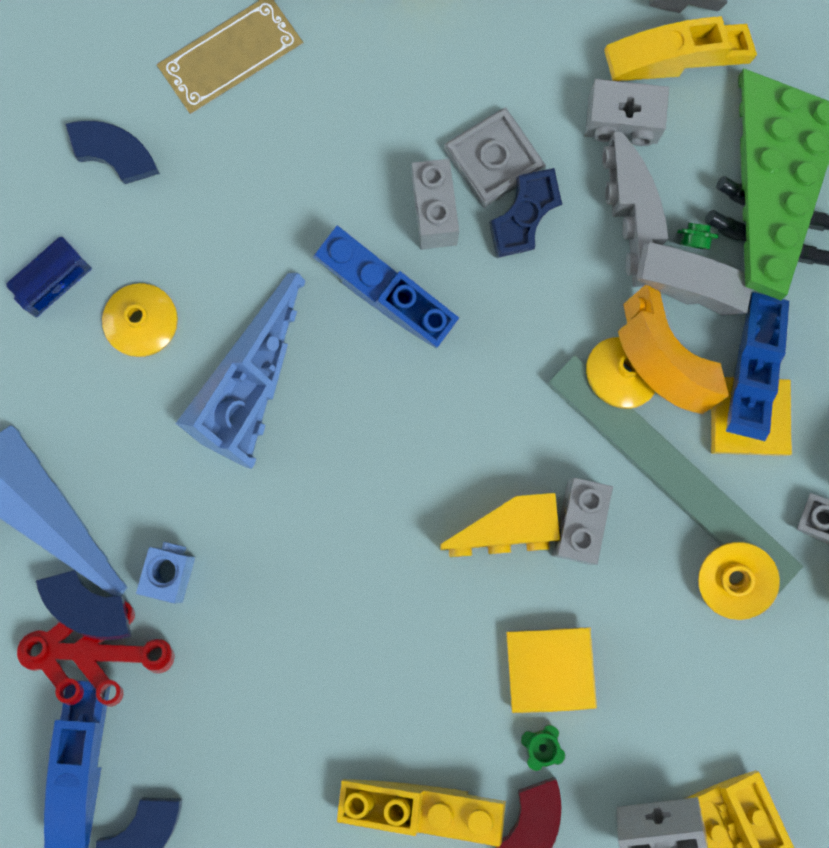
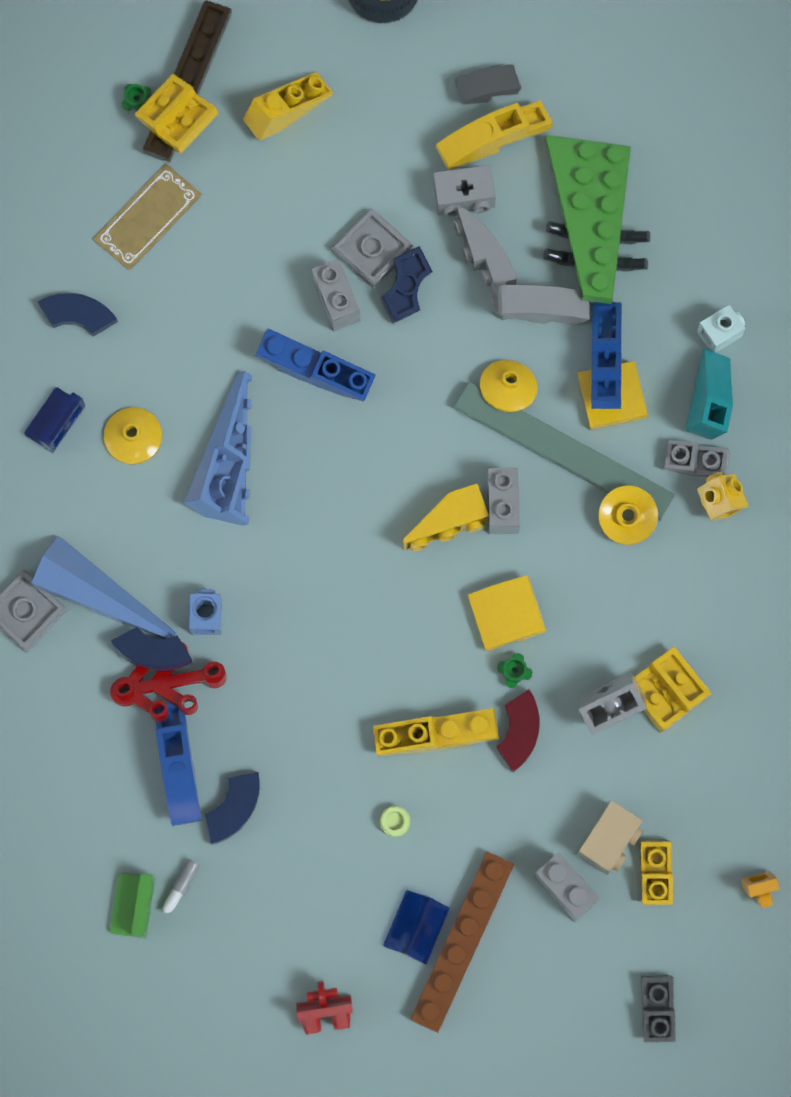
camera: 10 degrees left, 5 degrees down
light orange arch [618,284,729,414] -> none
green plate [677,223,719,250] -> none

